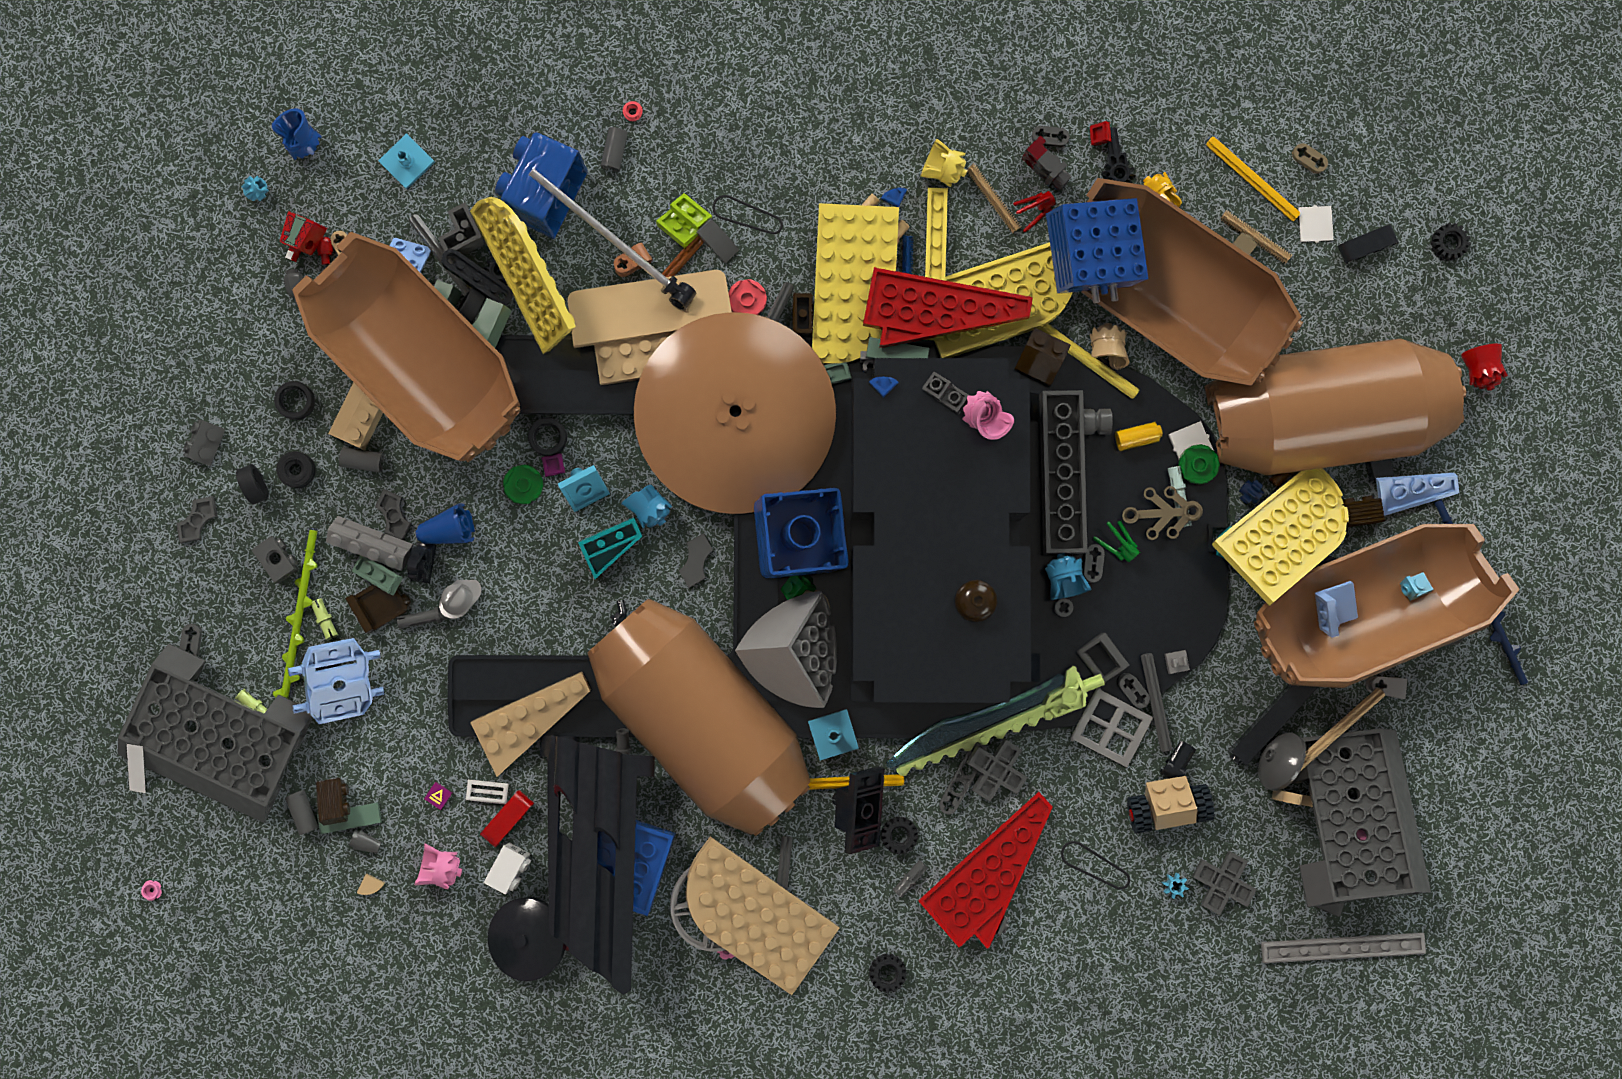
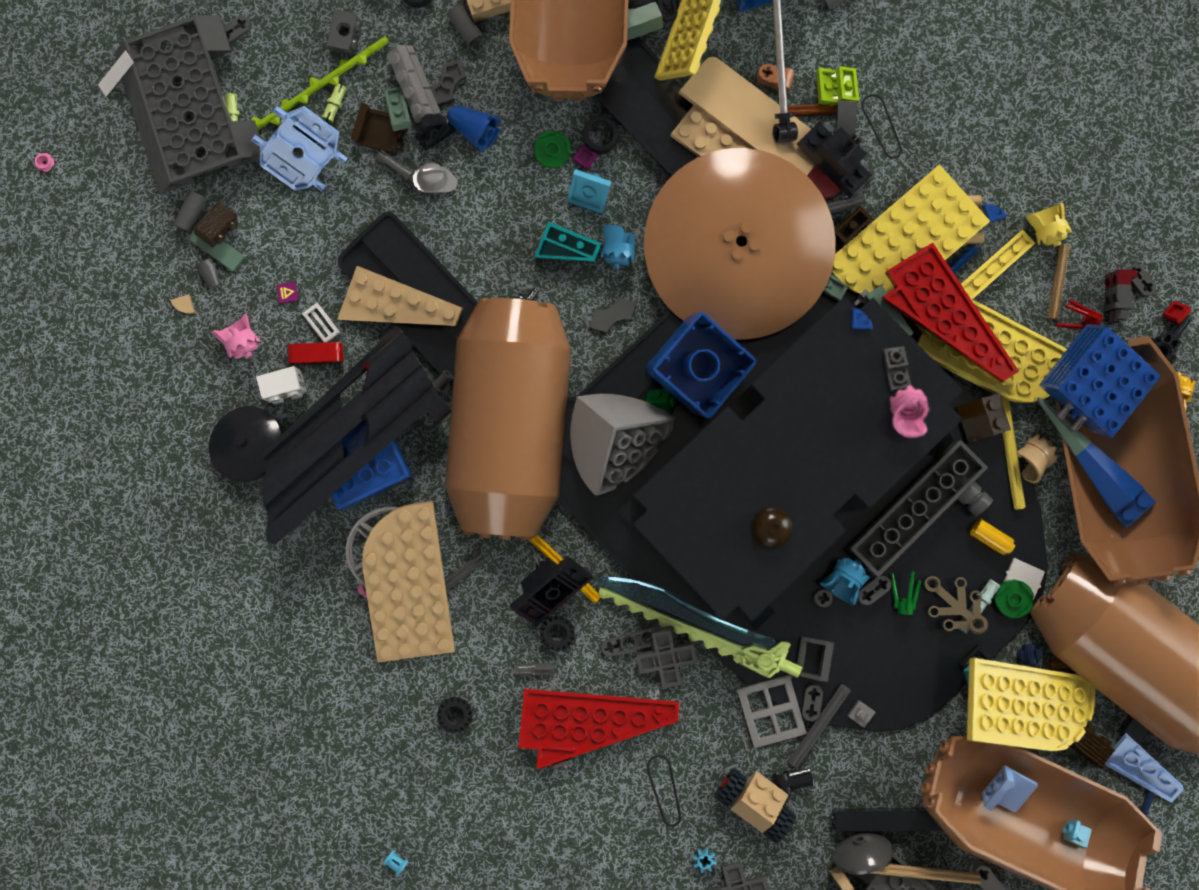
camera: 45 degrees right, 0 degrees up
medium azure tile [808,709,859,760] -> none
none -> black brick [797,121,872,198]
none -> blue plate [1037,397,1156,528]

